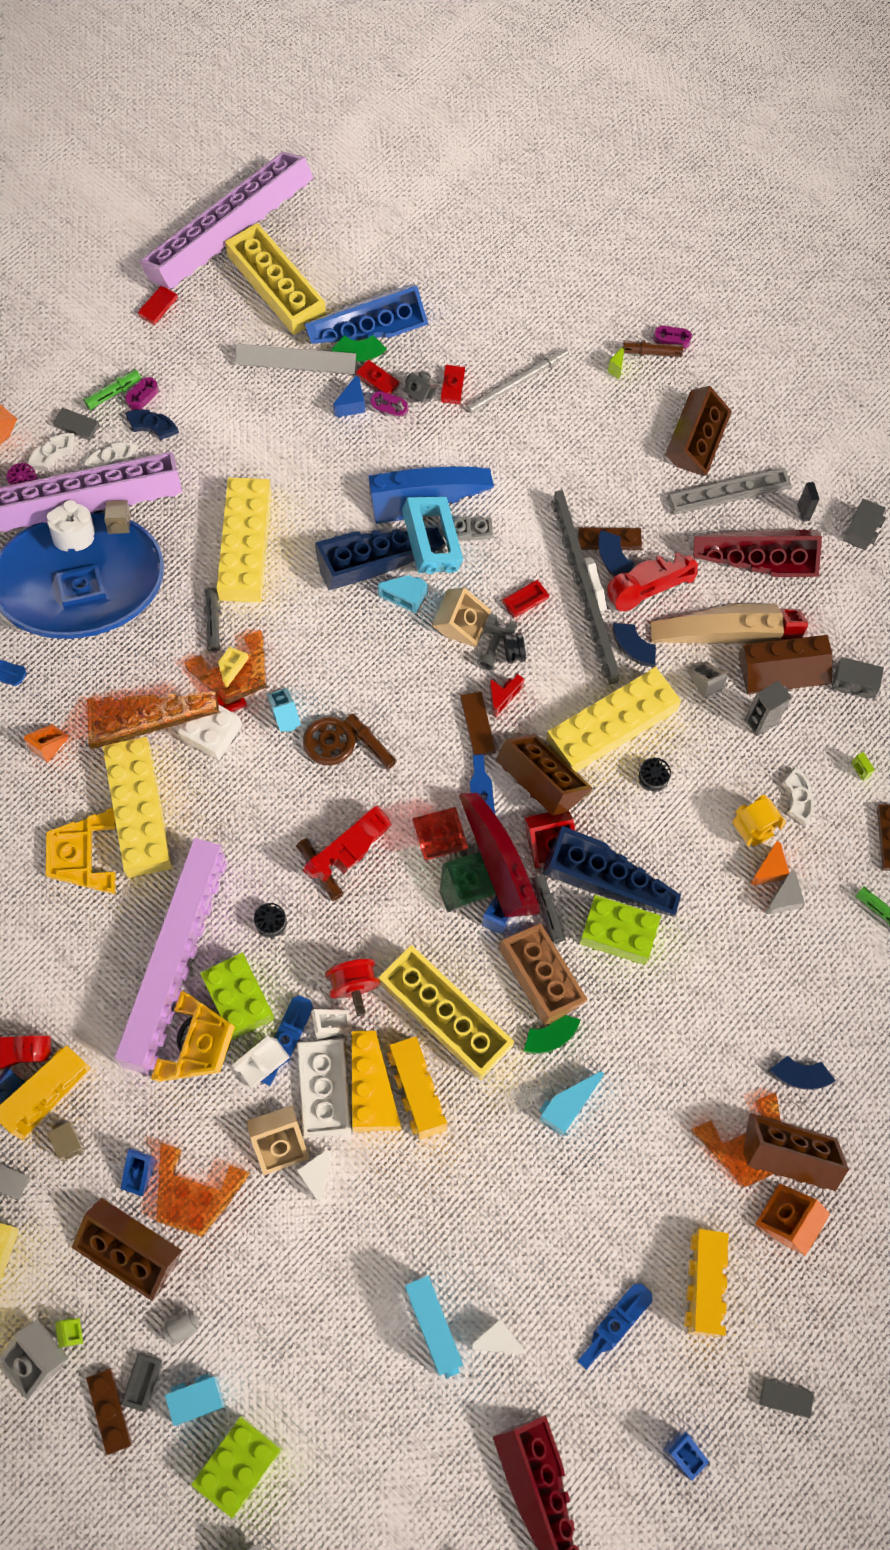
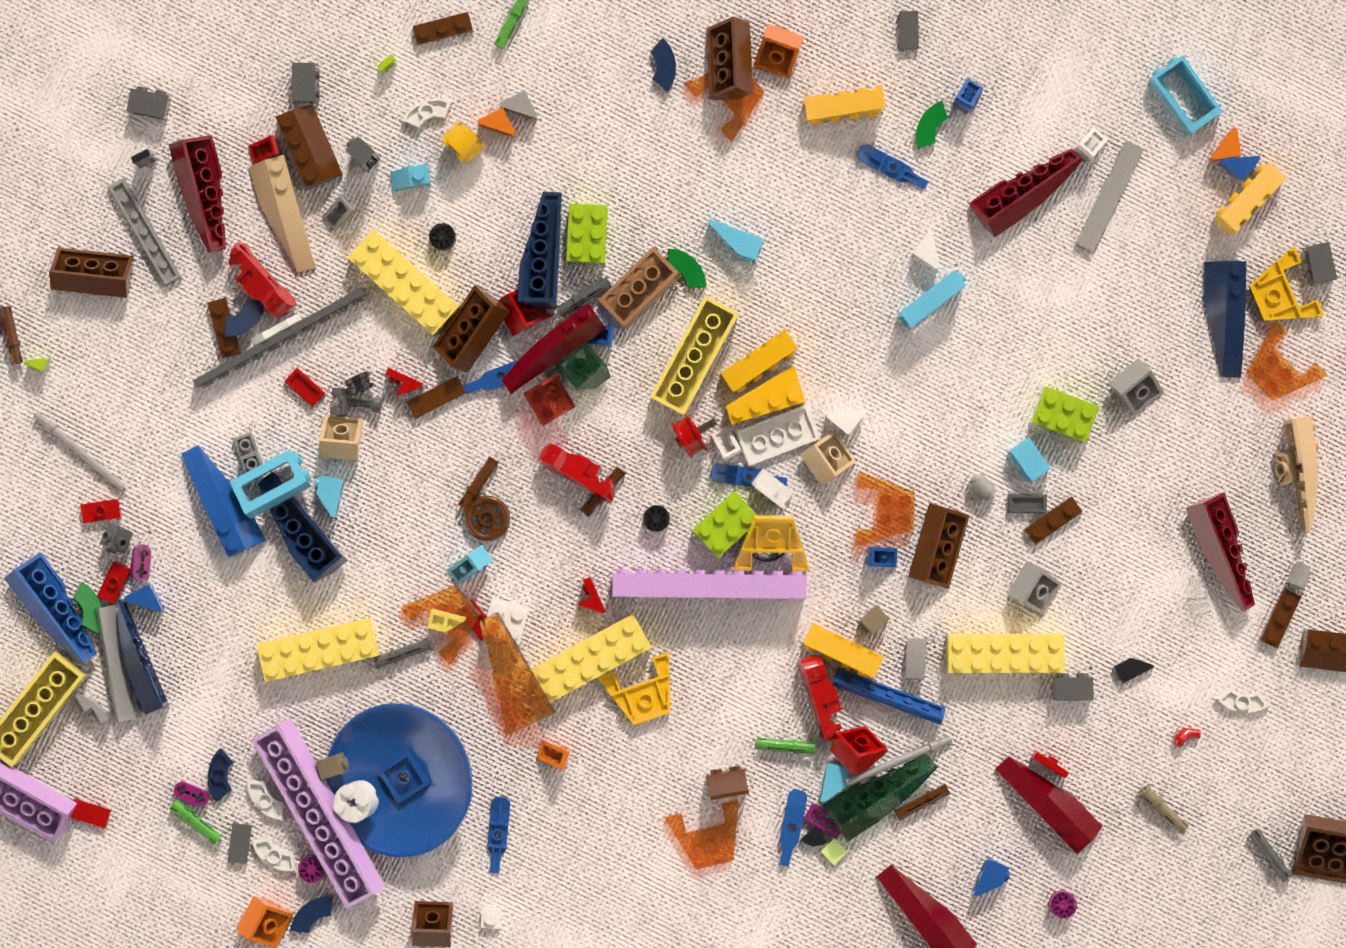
camera: 110 degrees left, 20 degrees up
lime tile [55,1318,83,1348] -> none
dark blue tile [613,623,656,668] -> none
none -> light grey slope [75,692,112,724]
none -> dark blue wedge [118,599,169,715]
none -> medium azure slope [390,164,431,191]
none -> red slope [577,577,606,614]
none -> green tile [915,100,948,149]

